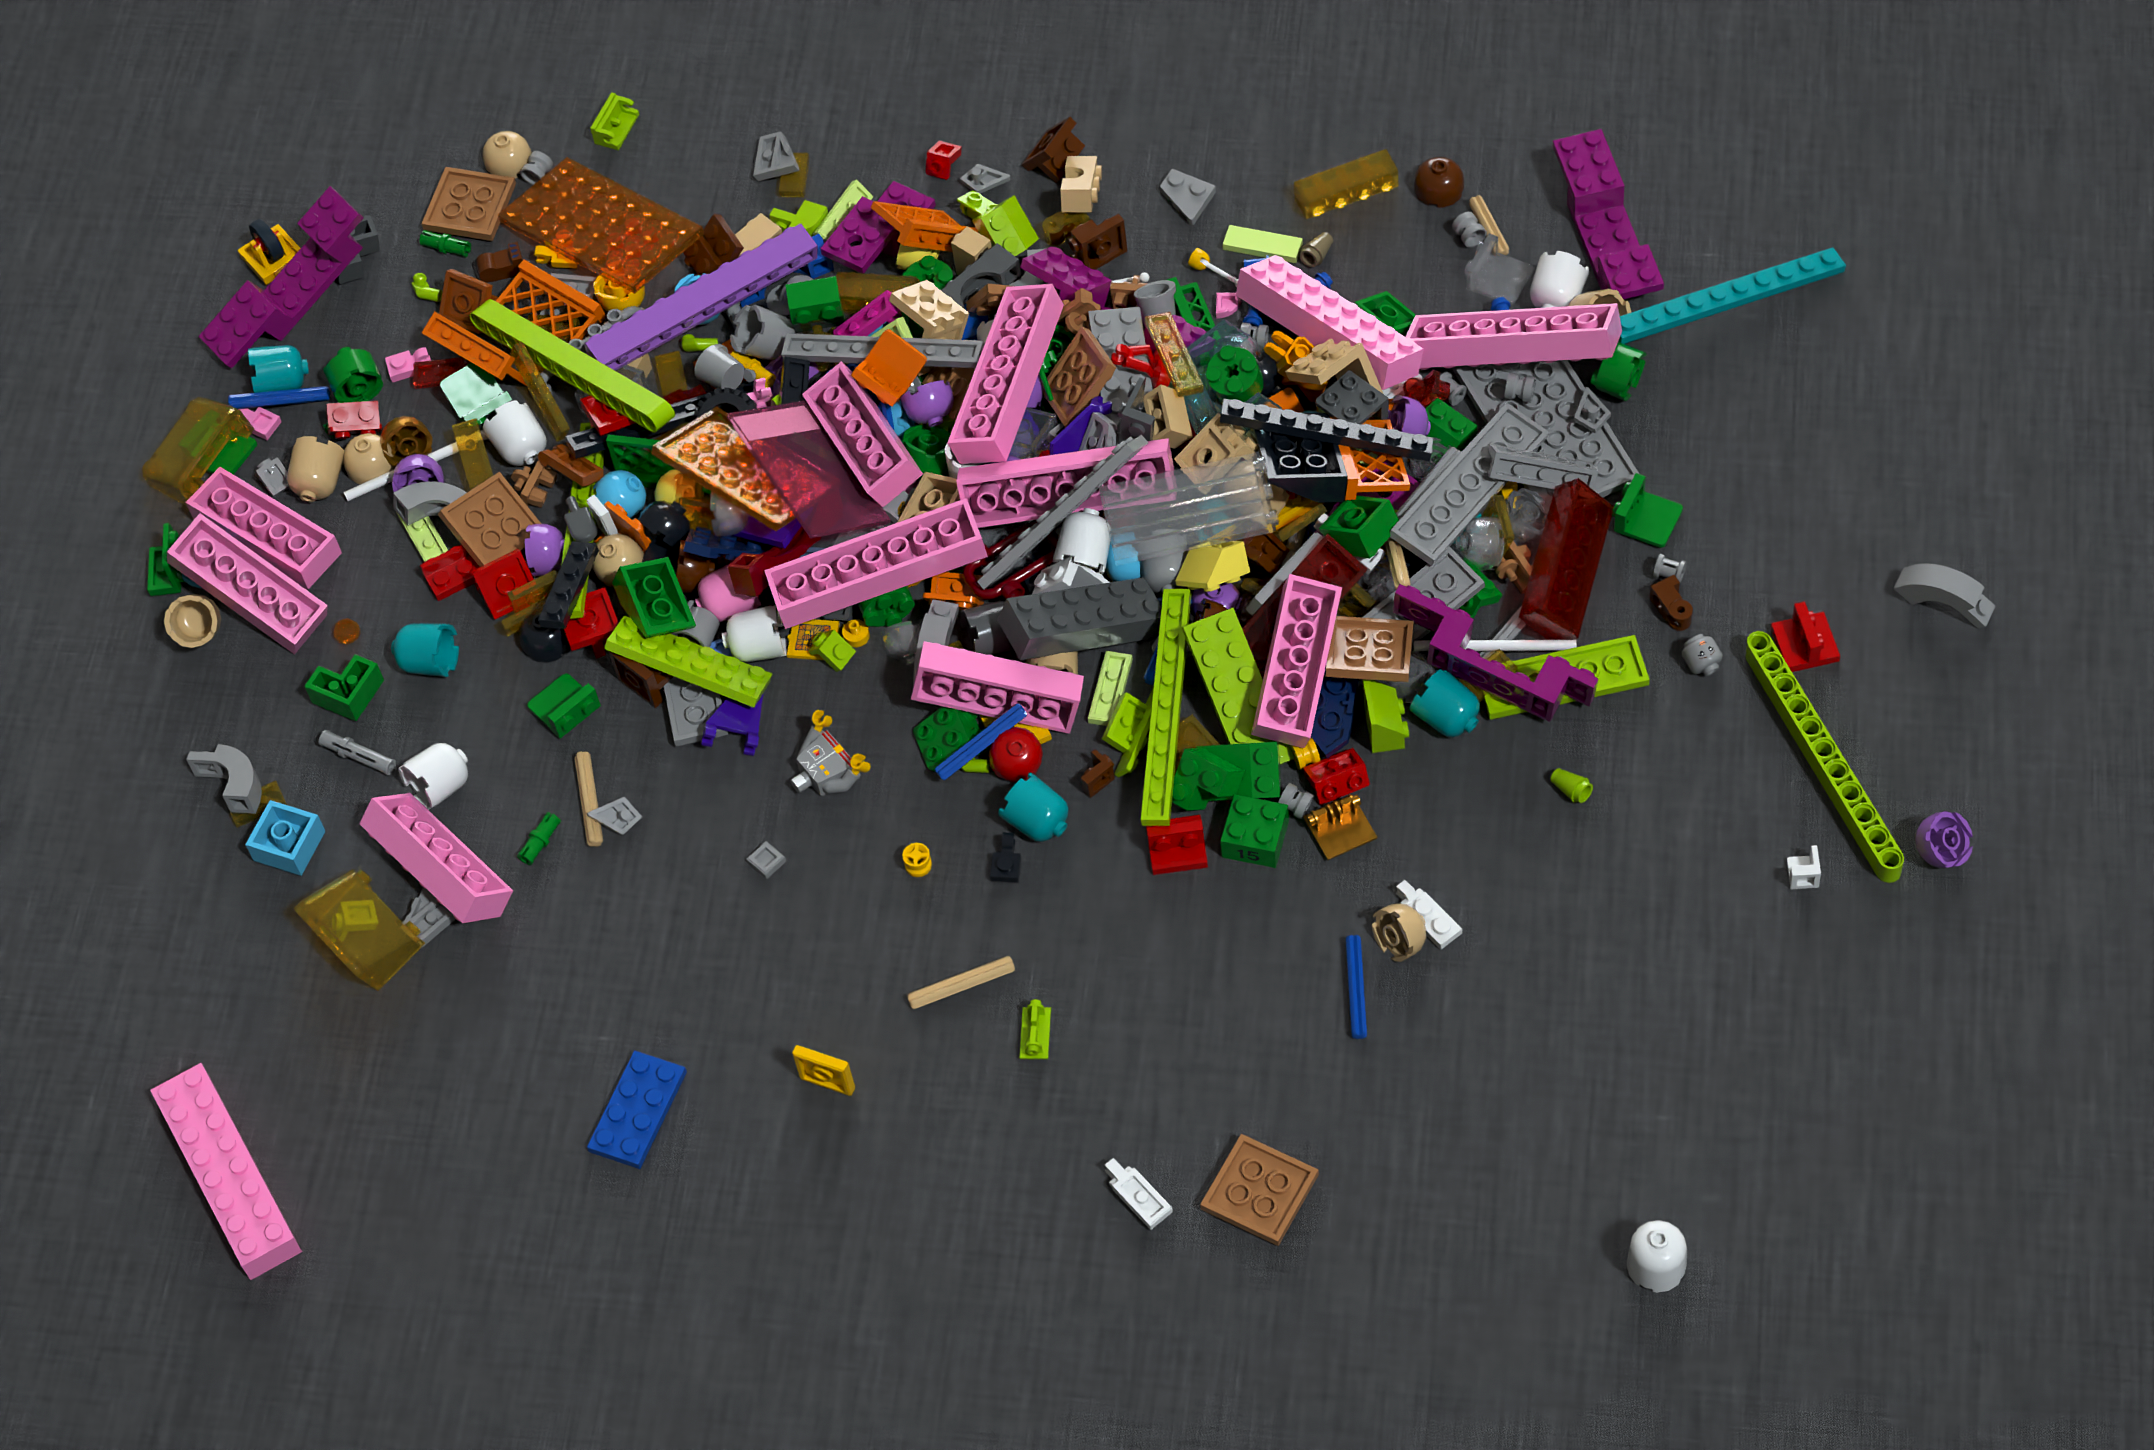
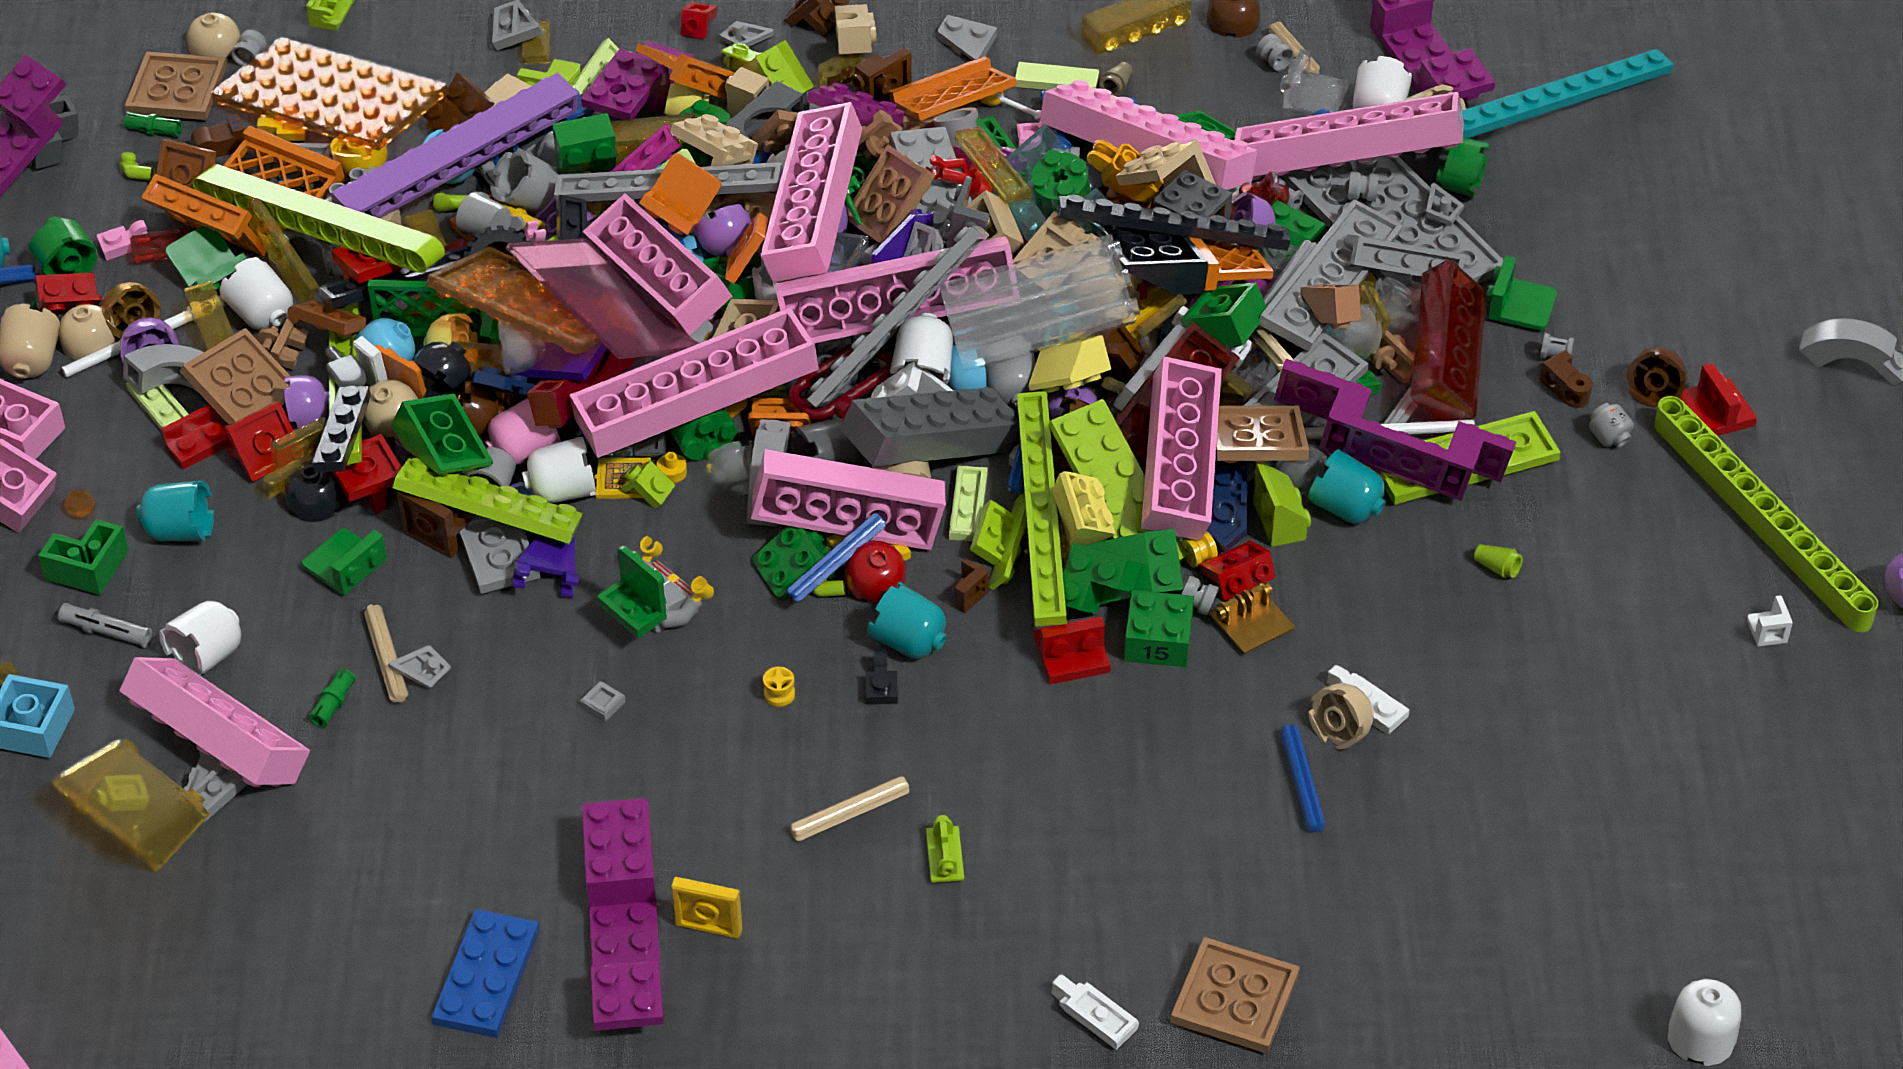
camera: 15 degrees left, 10 degrees down
none -> magenta bracket [582,798,664,1031]
none -> green bracket [597,545,667,639]
none -> orange tile [725,213,768,283]
none -> orange fence [889,56,1017,121]
none -> light yellow slope [1052,471,1116,546]
none -> nougat slope [1300,284,1361,329]
none -> reddish brown cylinder [1626,347,1687,407]

